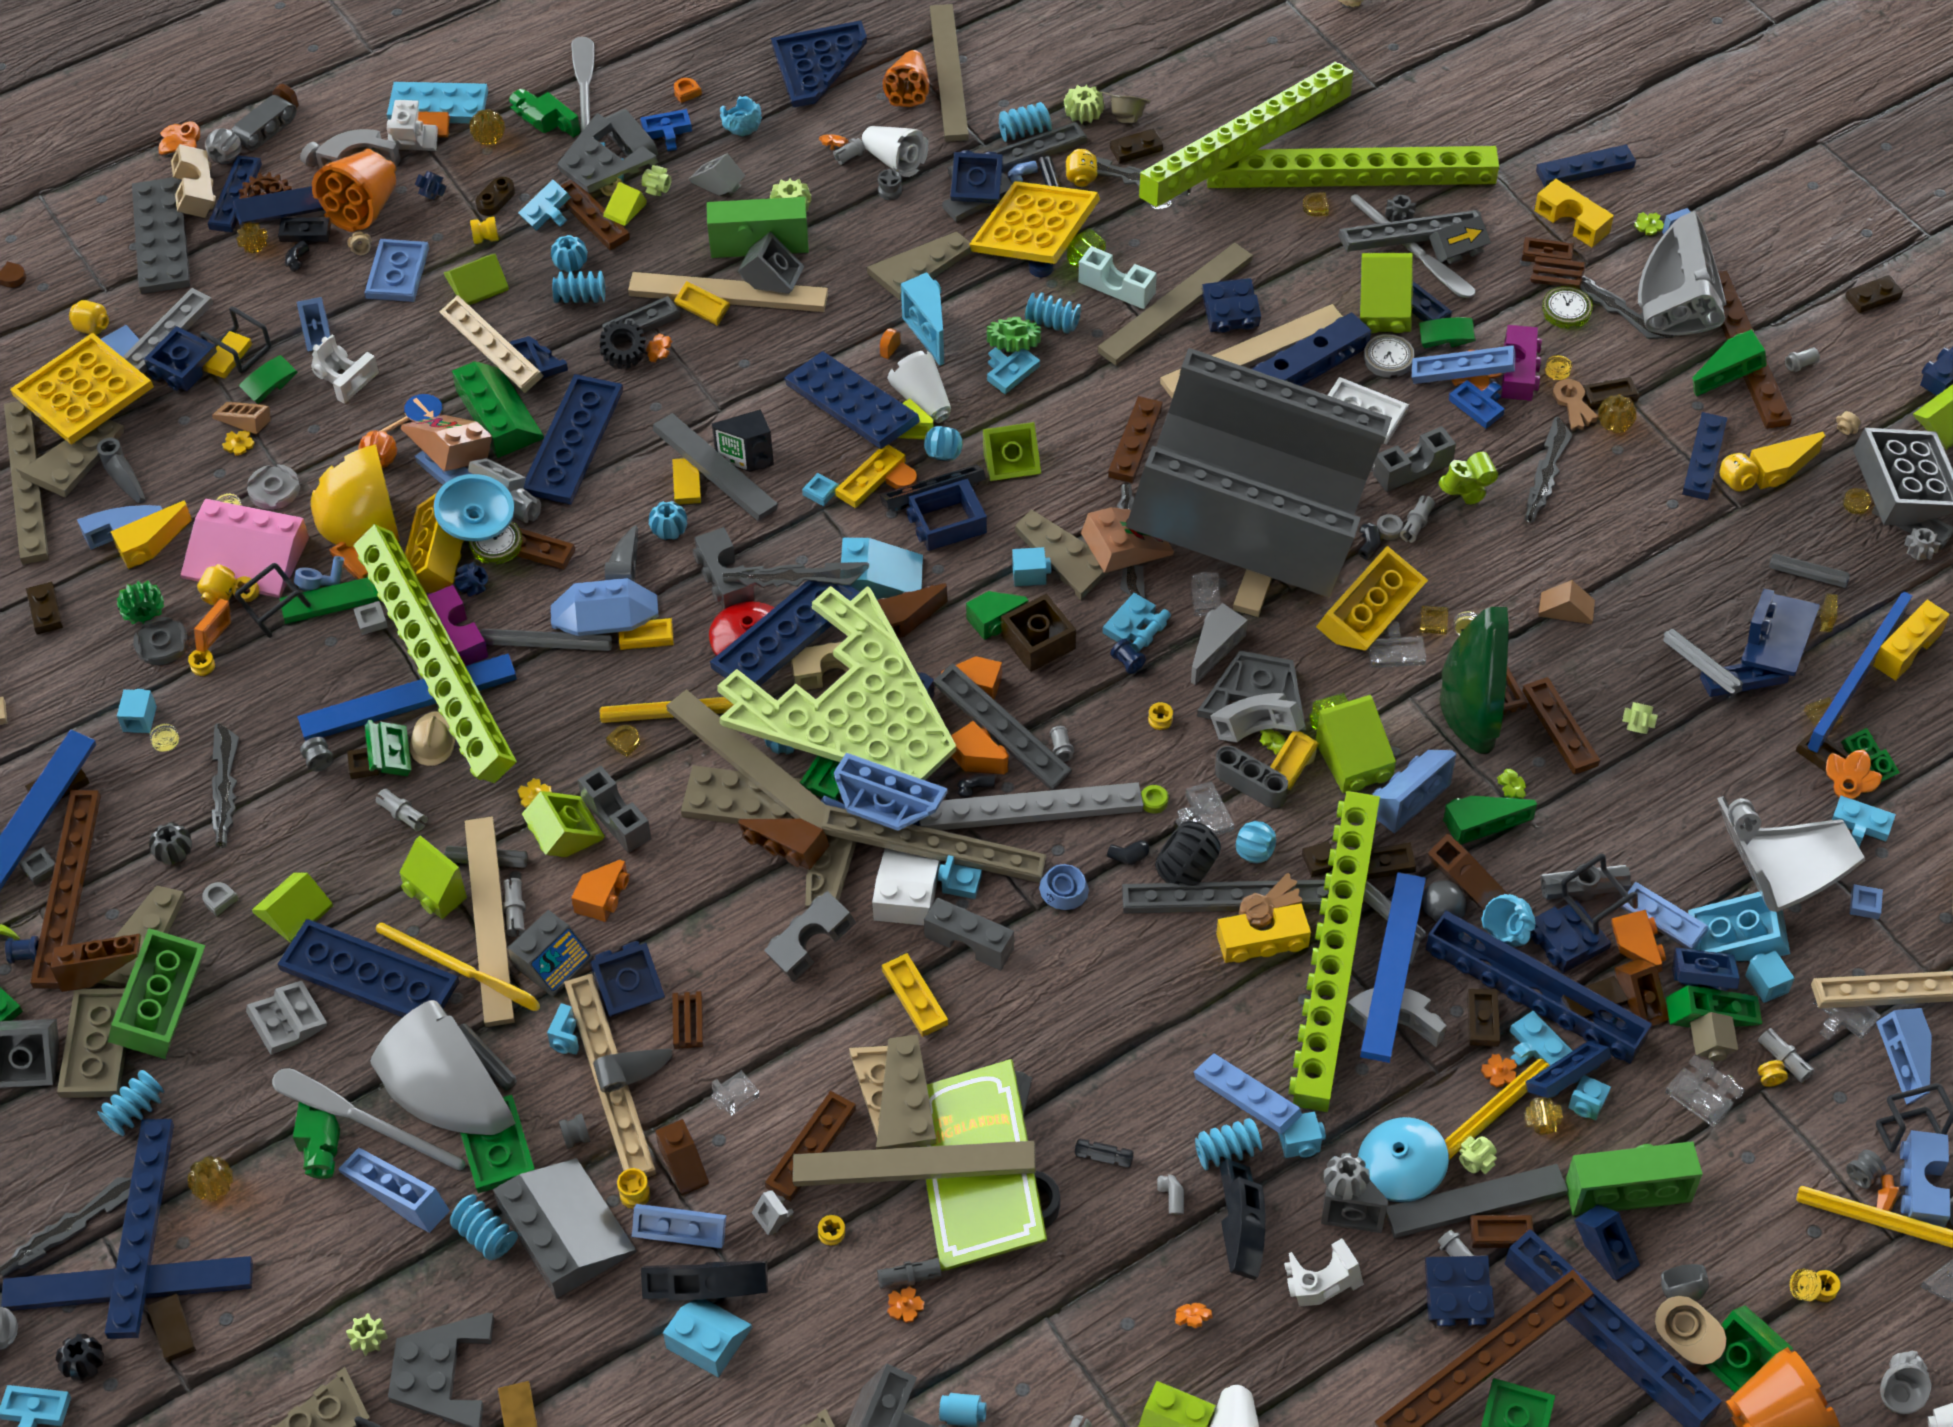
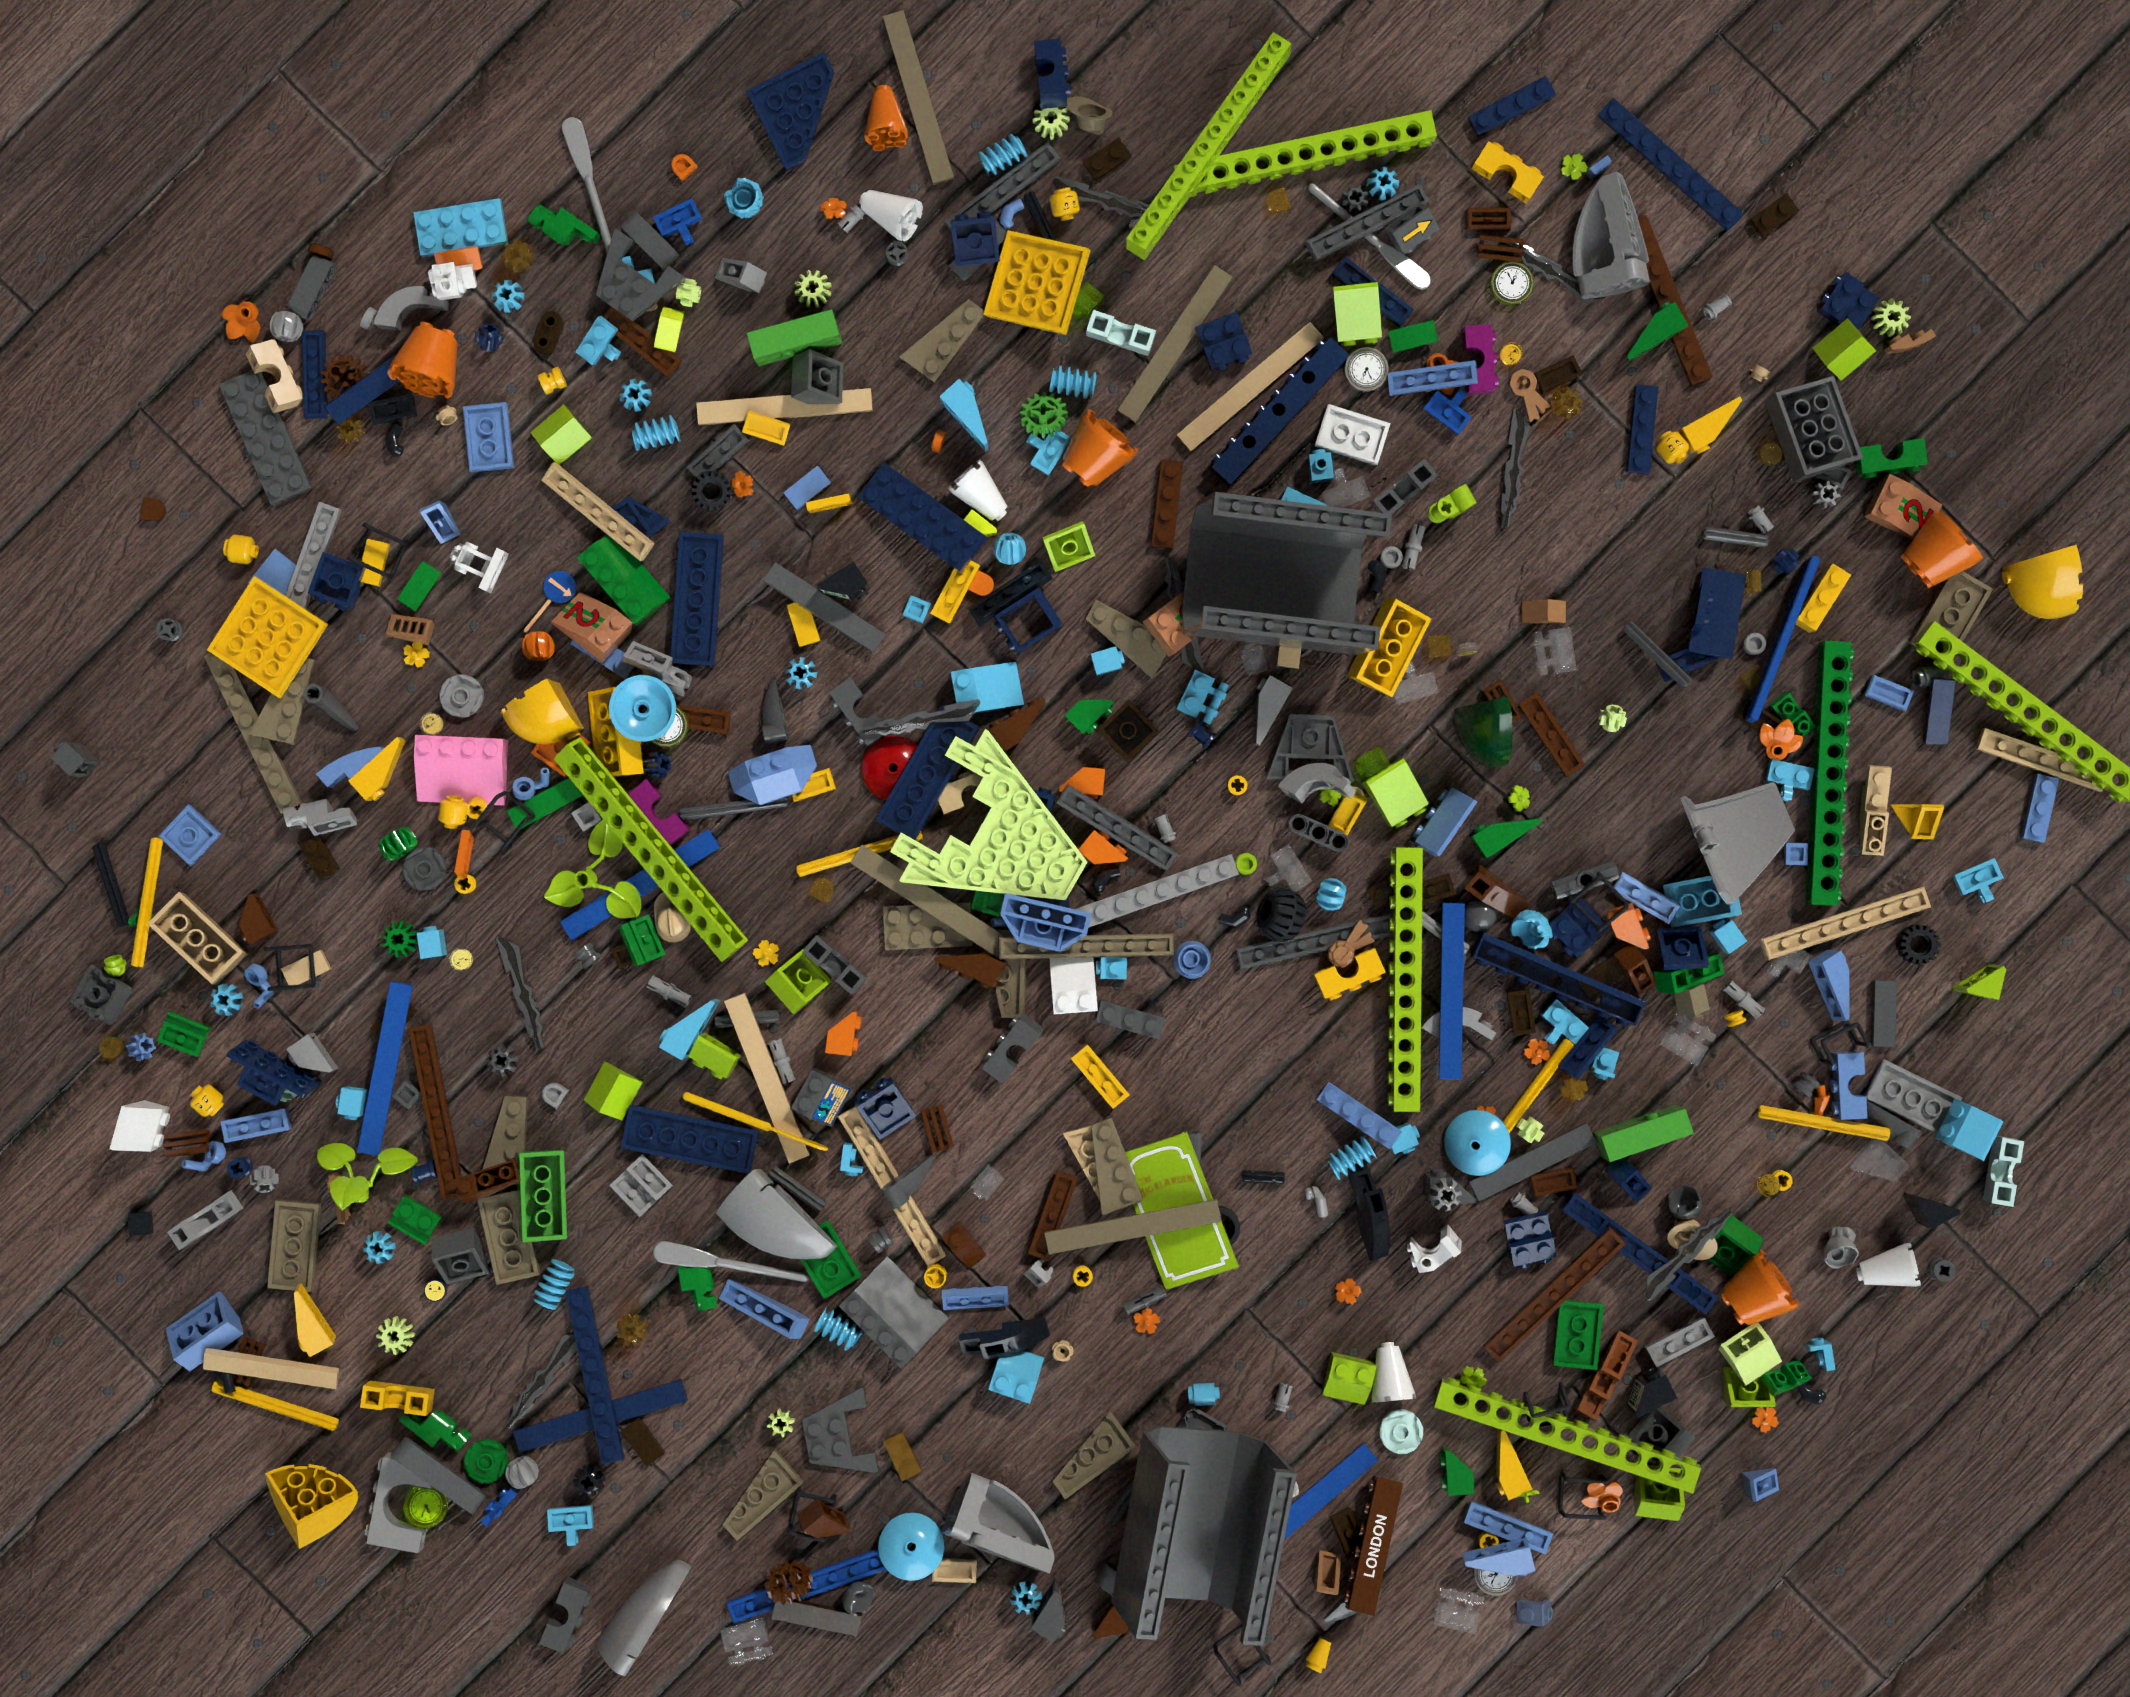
camera: 10 degrees left, 35 degrees up
none -> light grey plate [283,799,357,836]
none -> green gear [381,921,418,958]
none -> medium azure piece [492,280,524,313]
none -> lime plant [544,820,641,919]
none -> medium azure slope [659,998,721,1060]
none -> medium blue tile [783,465,832,511]
none -> yellow tile [806,494,852,513]
none -> dark blue arch [1034,39,1071,109]
none -> tan plate [1052,1340,1074,1362]
none -> orange cone [1062,409,1139,487]
none -> medium azure piece [1367,167,1399,200]
none -> clear plate [1532,627,1577,676]
none -> dark blue plate [1597,98,1744,232]
none -> dark grey sword [1646,1208,1733,1301]
none -> light grey tile [1742,633,1766,655]
none -> light grey pin [1748,505,1774,534]
none -> dark blue gear [1772,548,1800,575]
none -> green brick [1805,641,1854,906]

